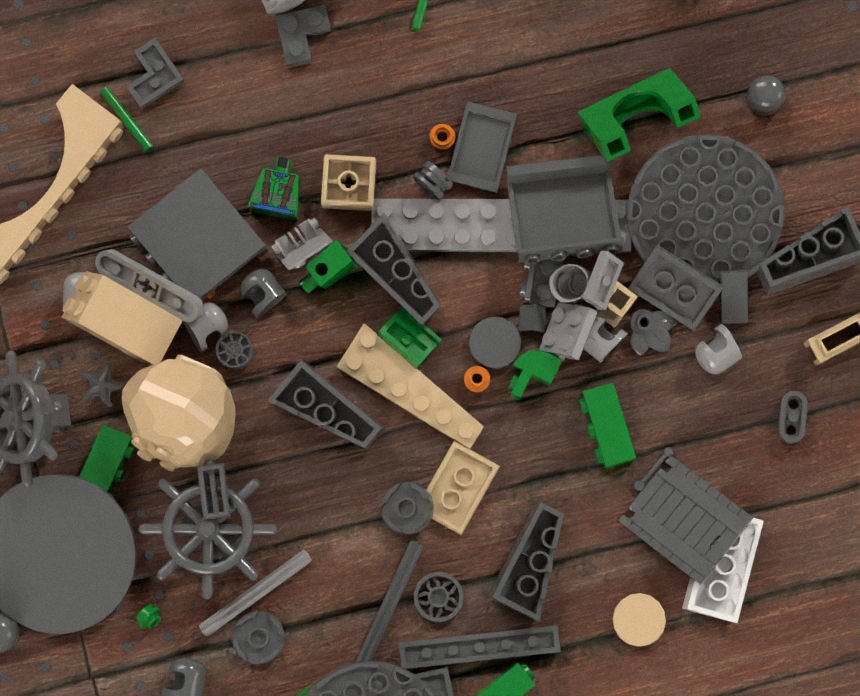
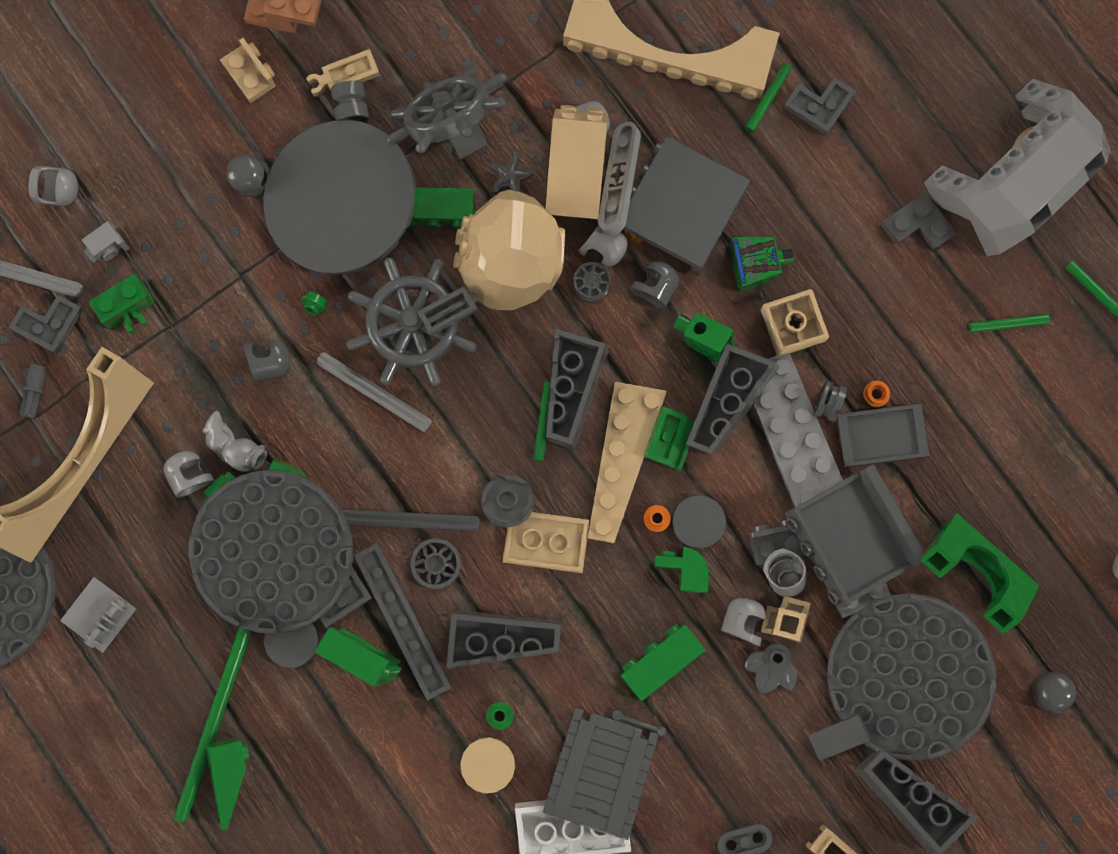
camera: 70 degrees right, 0 degrees up
dark grey tile [232,611,285,664] -> none
light grey hinge [271,218,333,270] -> none
dark grey slope [519,304,546,333] -> none
light grey plate [539,302,597,361] -> none
light grey plate [582,251,624,310] -> none
dark grey plate [628,244,723,330] -> none
light grey helmet [695,324,742,375] -> none
none -> green plate [486,702,513,730]
none -> green bar [533,382,551,462]

